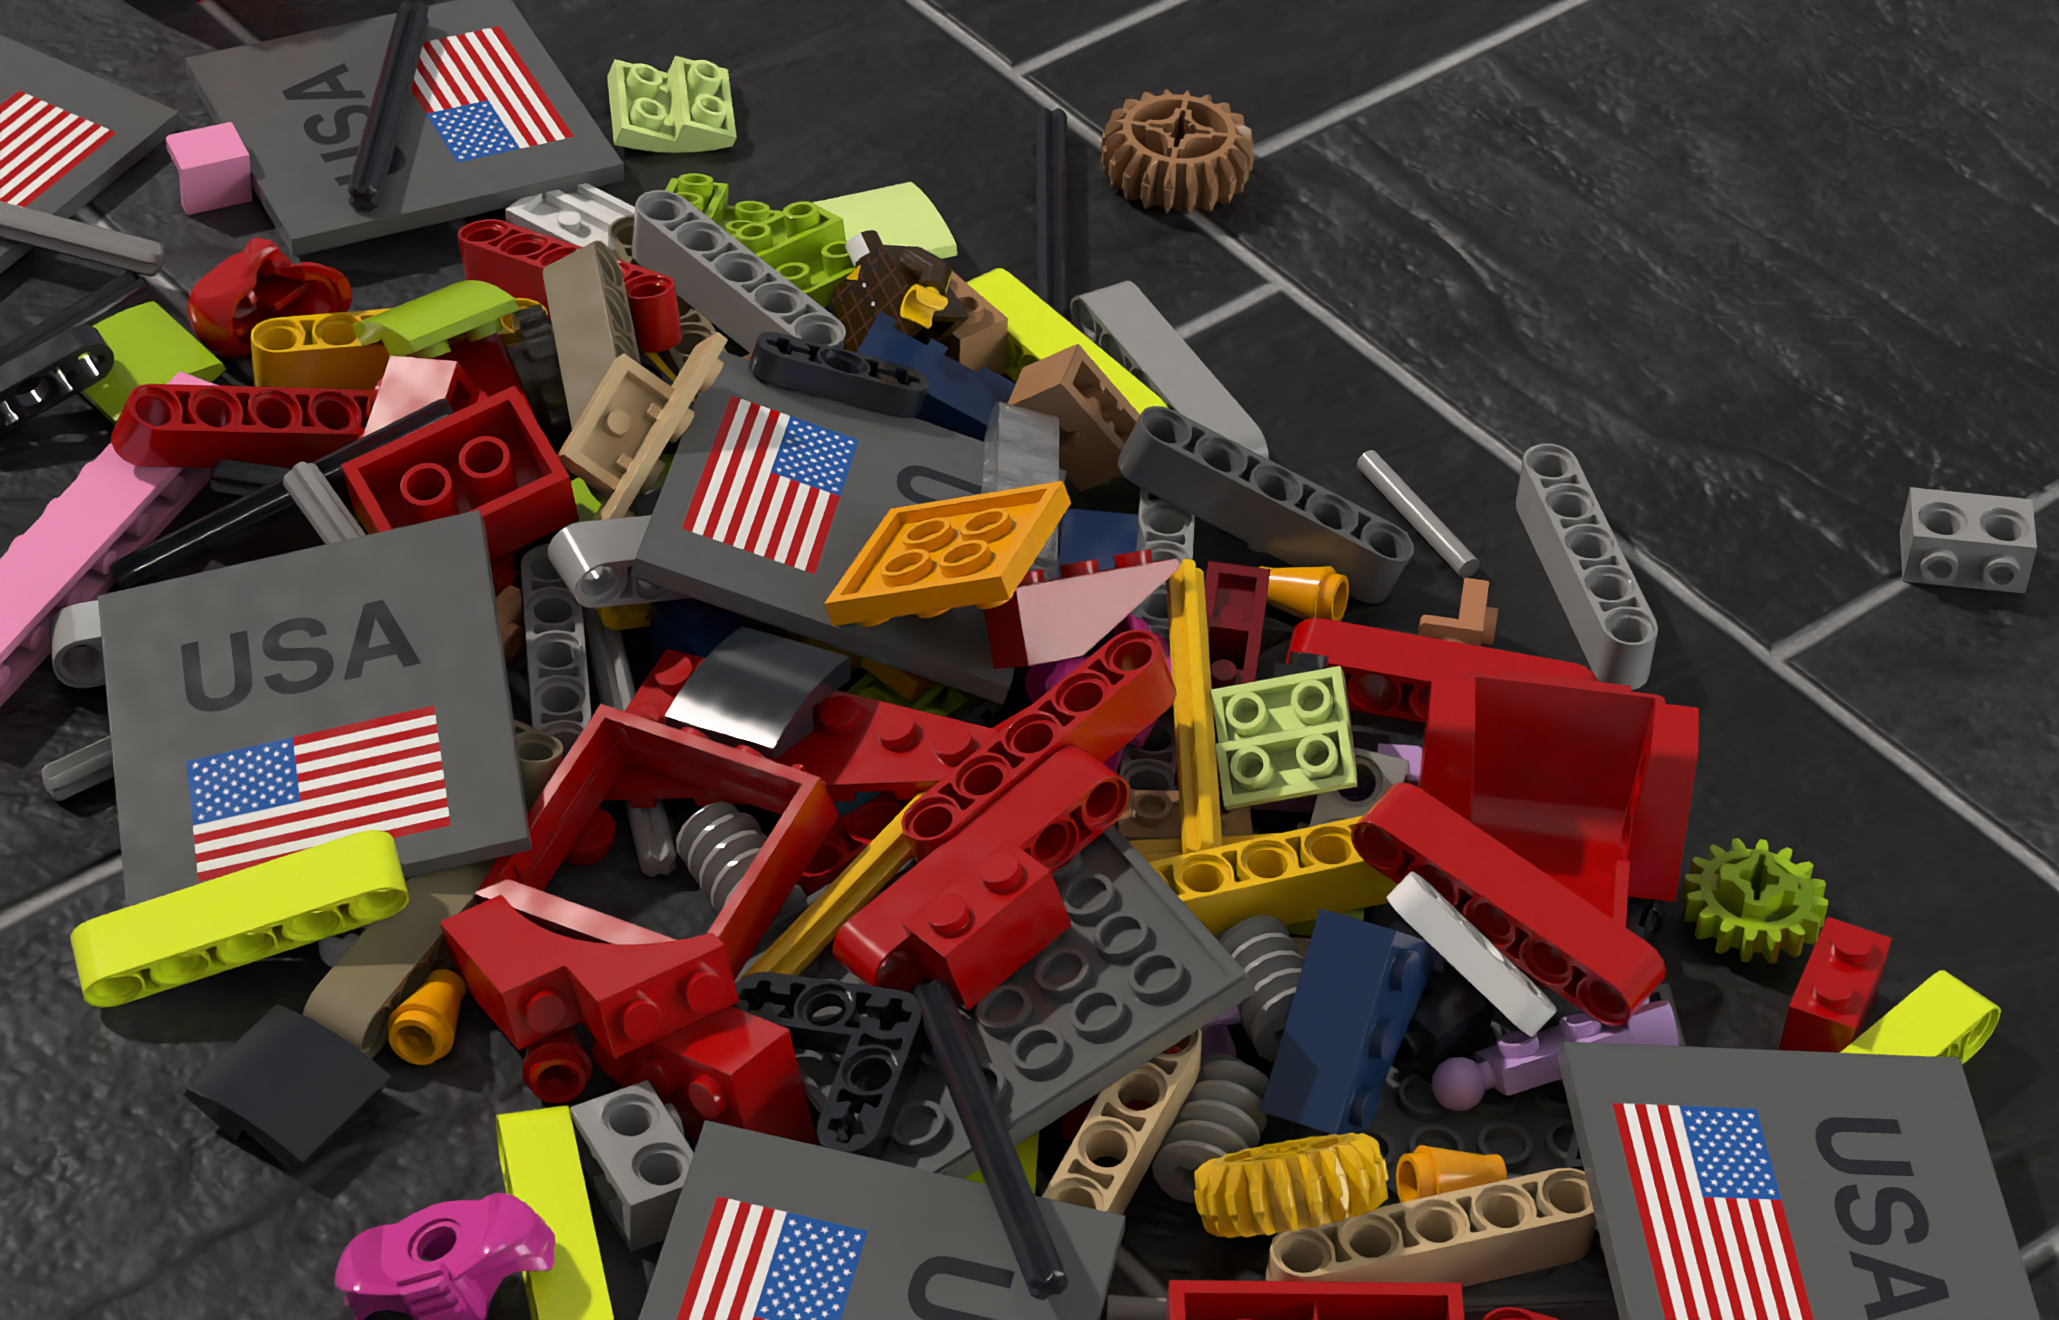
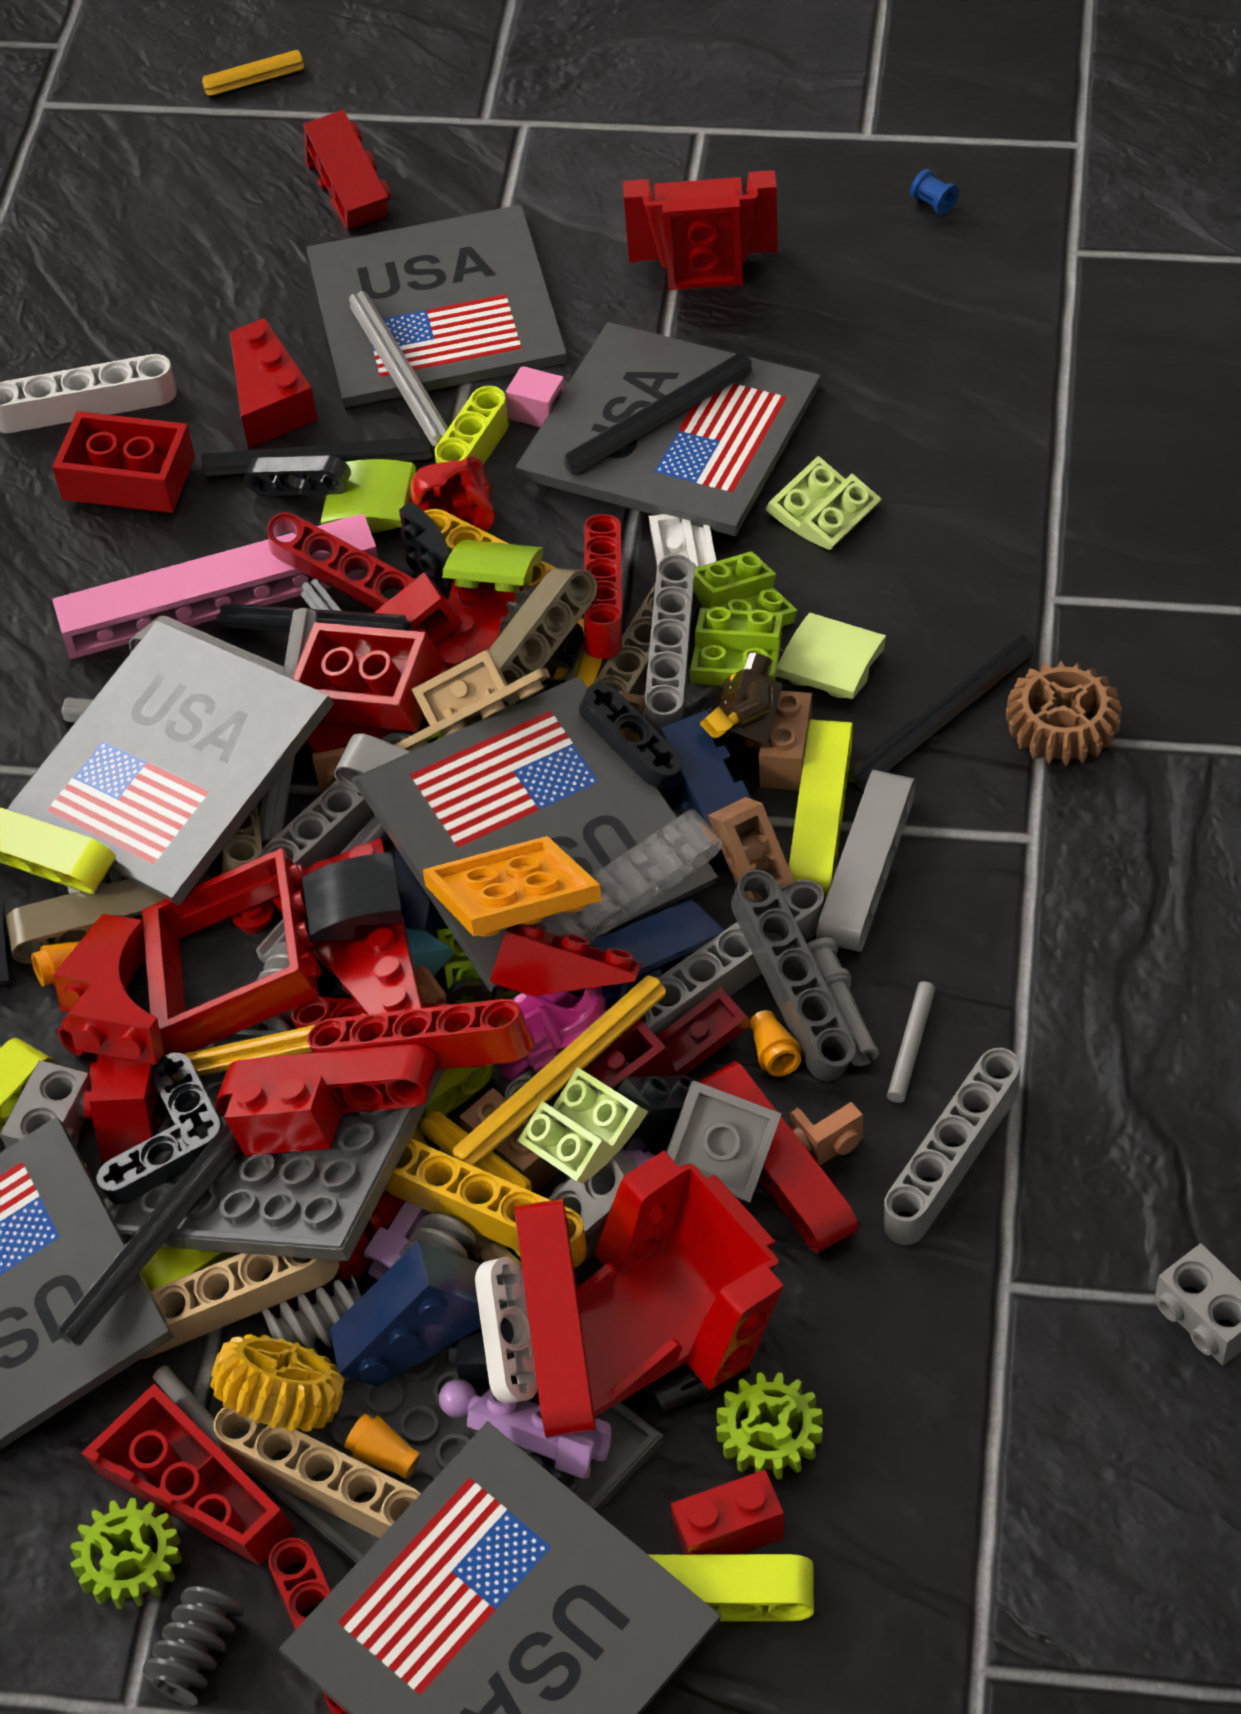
camera: 55 degrees right, 10 degrees up
none -> black slope [399,501,454,600]
none -> neon yellow beam [434,386,509,465]
none -> light grey hinge [666,1081,782,1203]

